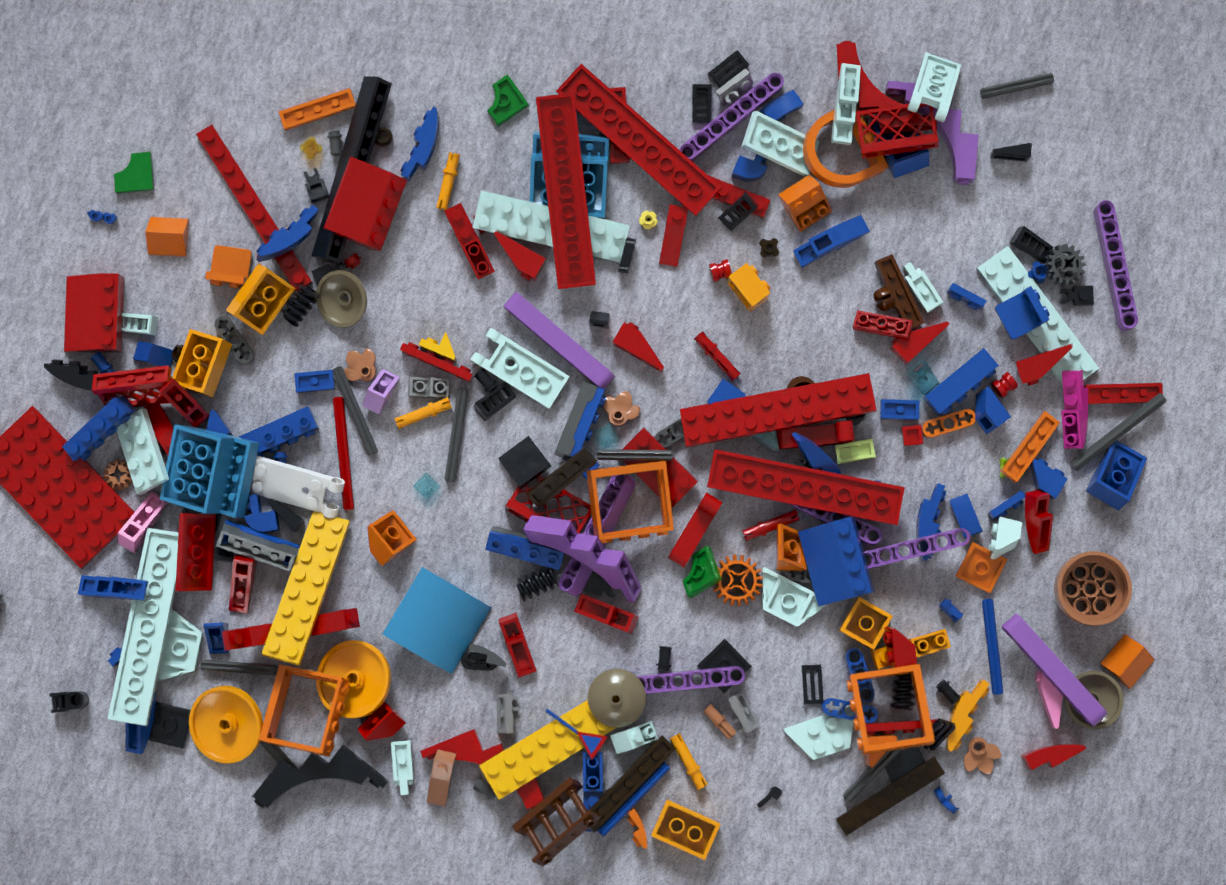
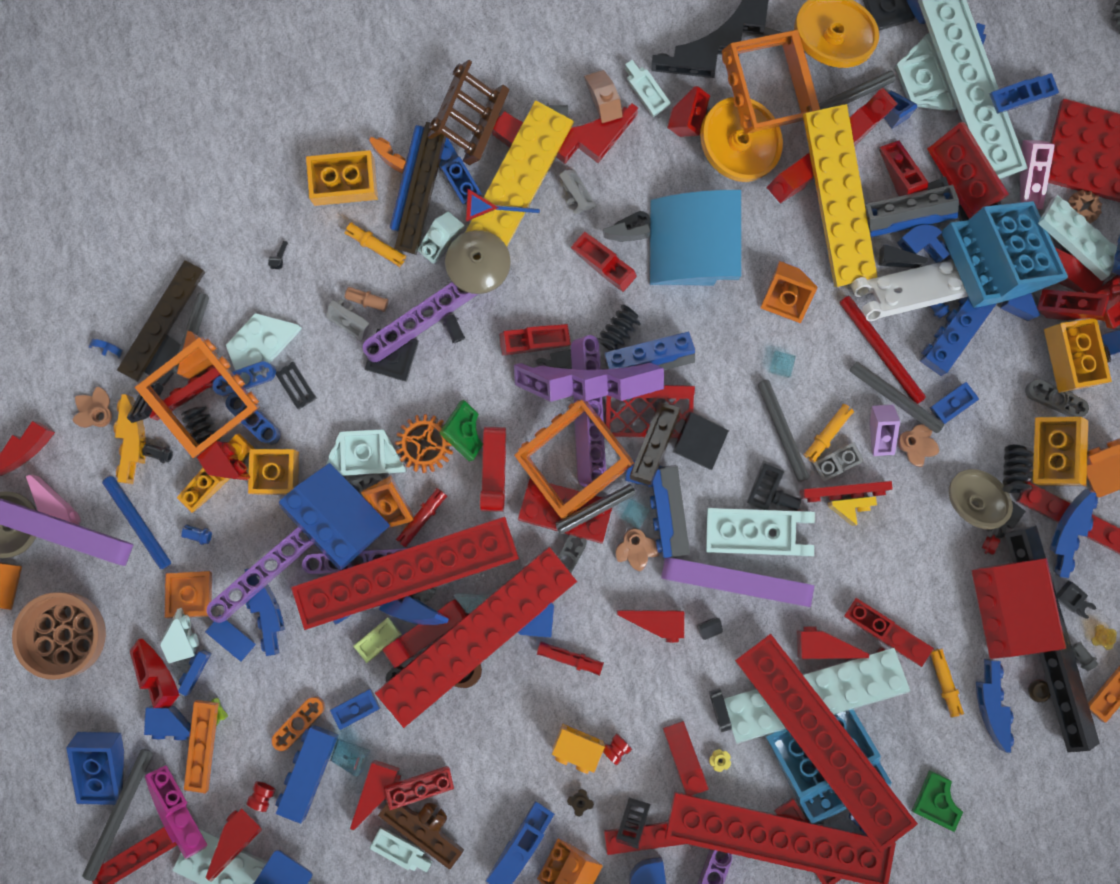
camera: 150 degrees right, 0 degrees up
red plate [901,425,923,446] -> none
blue plate [947,283,987,310] -> none
blue slope [975,386,1011,435] -> none

